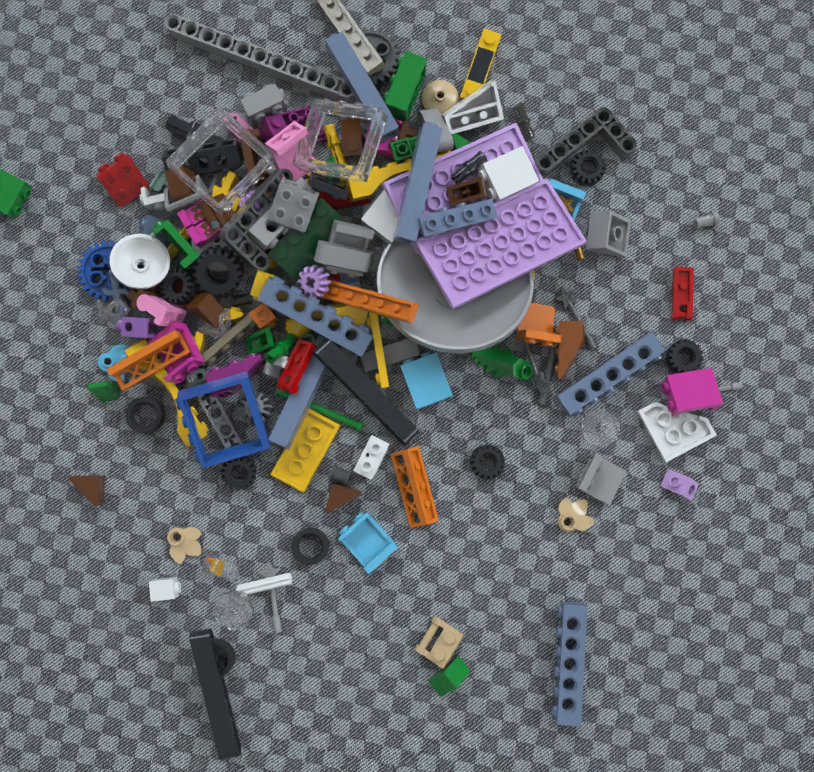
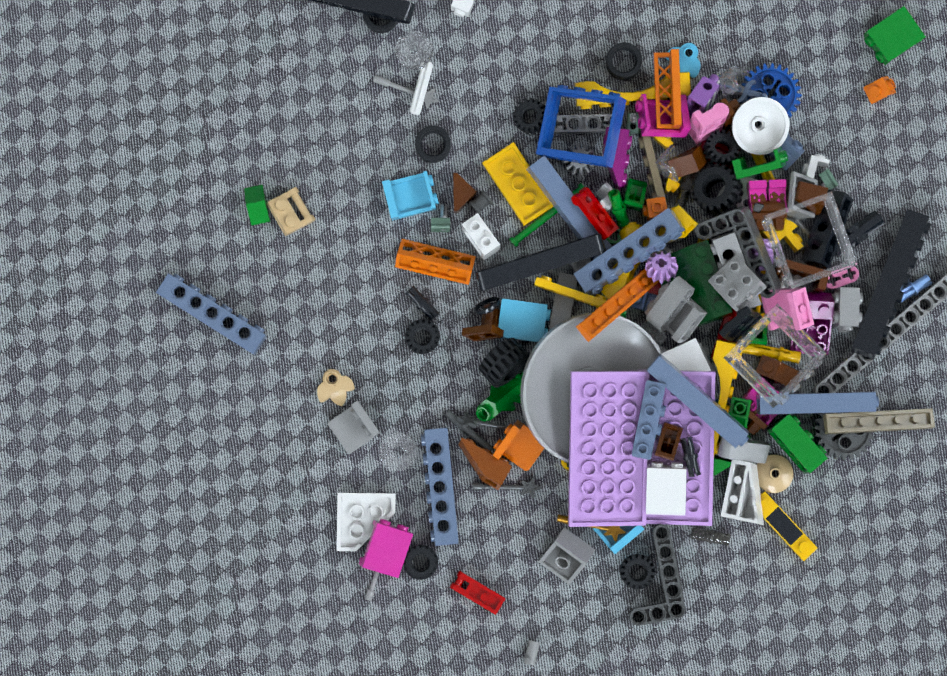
camera: 115 degrees right, 0 degrees up
green slope [87,381,120,402] -> none
red bracket [96,152,150,207] -> none
tan plate [167,527,202,564] -> none
clear leg [201,554,241,582] -> none
lavender bracket [660,469,699,501] -> none
none -> black pin [405,285,440,321]
none -> sand green piece [431,204,450,232]
none -> reddish brown piece [462,297,504,341]
none -> black tyre [479,338,530,388]
none -> black brick [852,209,931,360]
none -> orange bracket [863,76,896,104]
none -> light blue axle [901,274,932,302]

